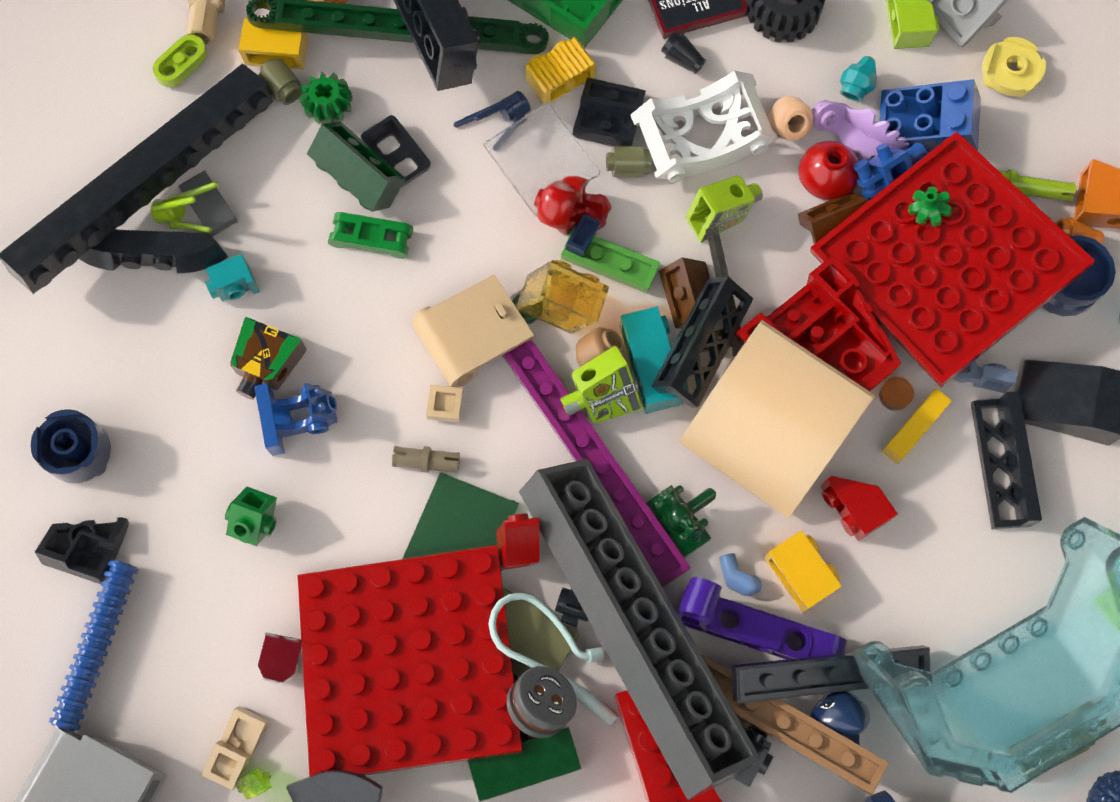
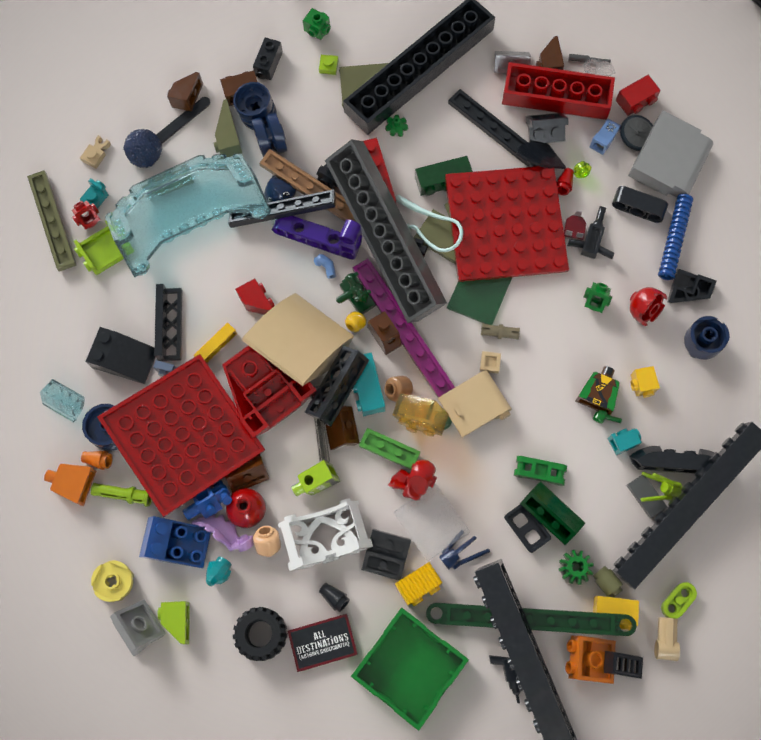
camera: 175 degrees left, 0 degrees up
tan slope [201,706,269,790] -> none
blue tile [254,383,338,456] -> none
red slope [496,513,540,570] -> none
dark grey head [507,666,577,738] -> none
lime torso [560,346,643,423] -> none
dark blue piece [565,214,601,258] -> none
olive brick [606,146,652,177] -> none
yellow brick [764,530,842,613] -> none
clear orange tile [879,377,914,411] -> none
green plant [908,187,952,227] -> none
none -> yellow piece [345,311,366,333]
none -> reddish brown torso [367,311,402,355]
none -> red cone [556,168,574,196]
none -> black piece [567,206,614,259]
none -> green hand [593,410,622,424]
none -> black beam [612,186,668,223]
none -> red cylinder [630,287,667,326]
none -> yellow brick [630,366,660,398]

